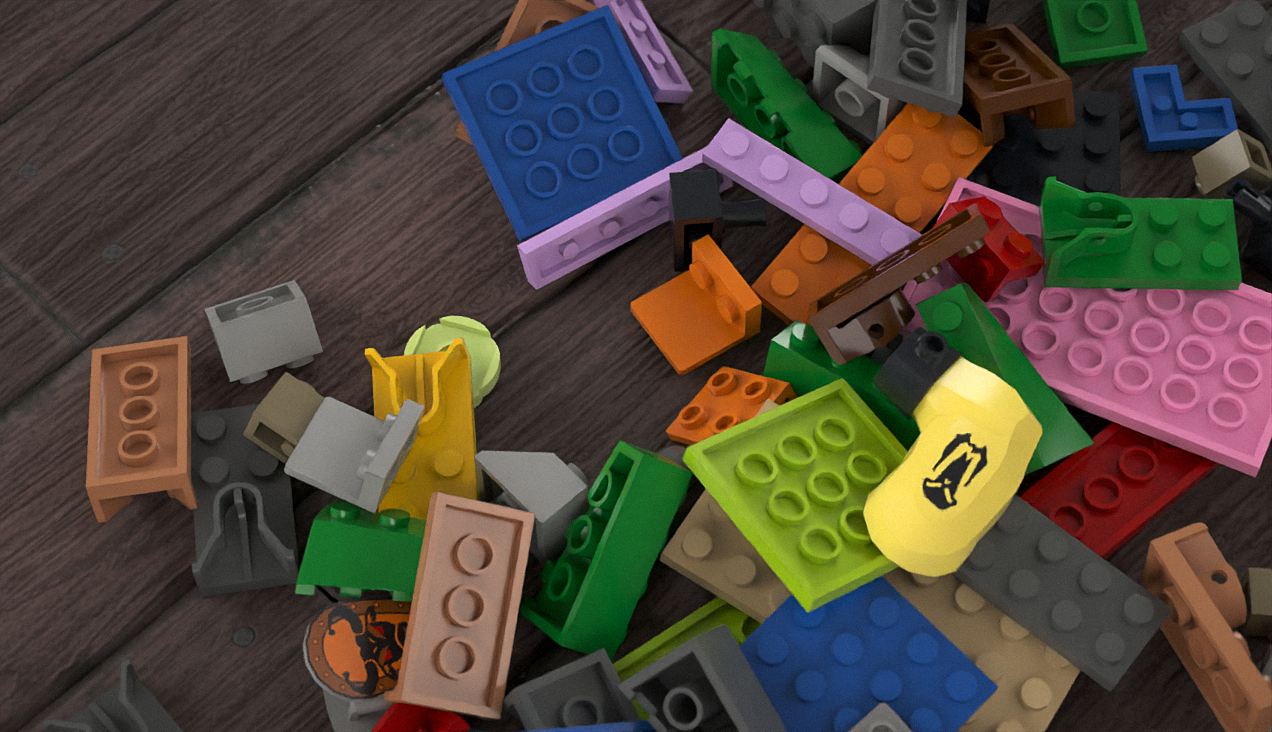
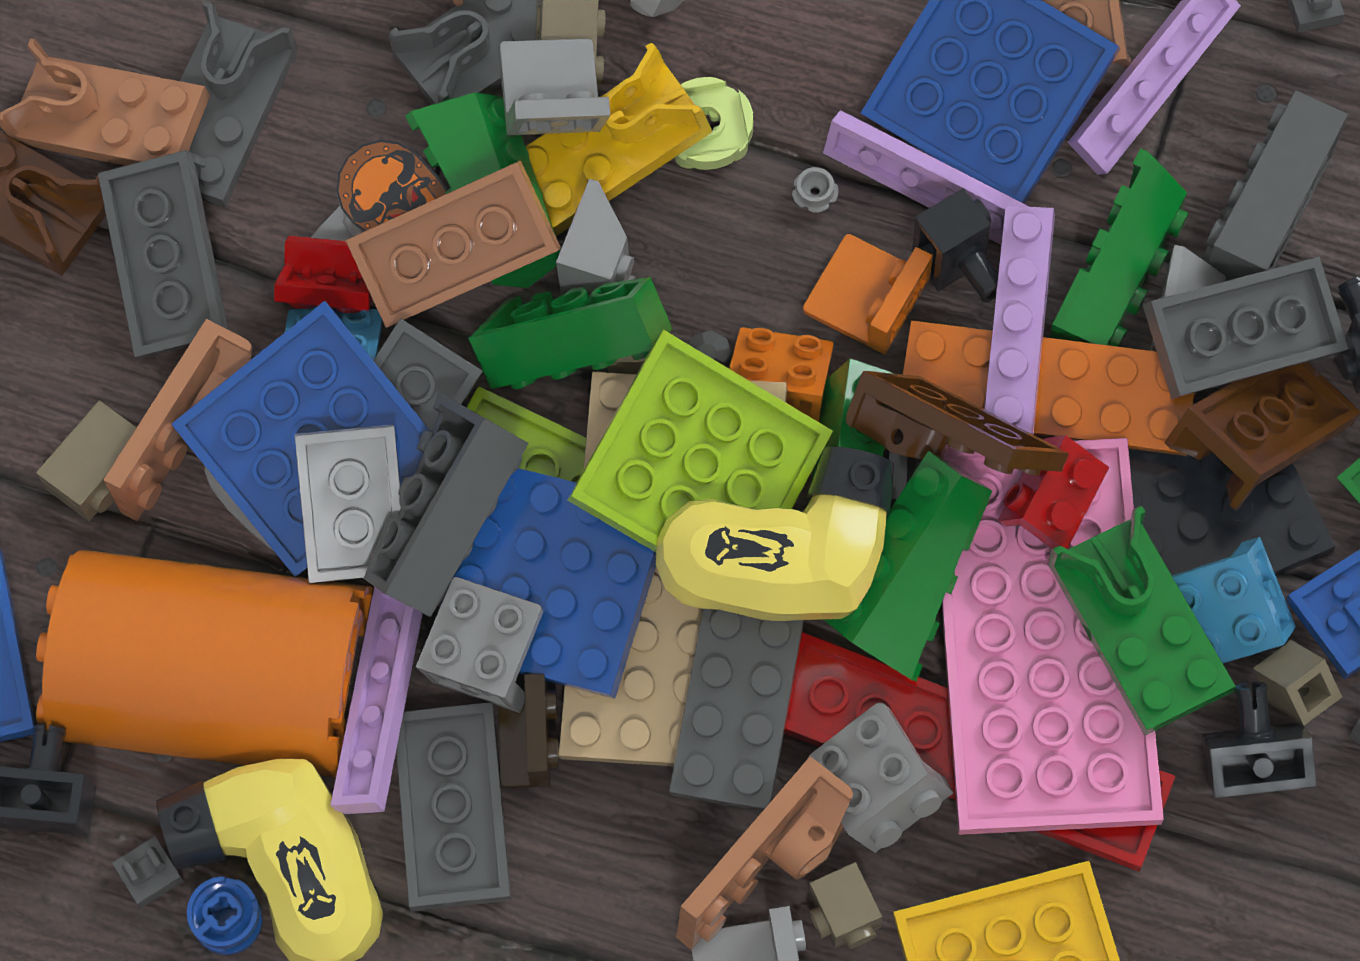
camera: 65 degrees right, 10 degrees up
none -> light grey plate [792,167,839,213]
none -> light grey bracket [808,703,954,853]
none -> dark azure bracket [1172,537,1296,663]

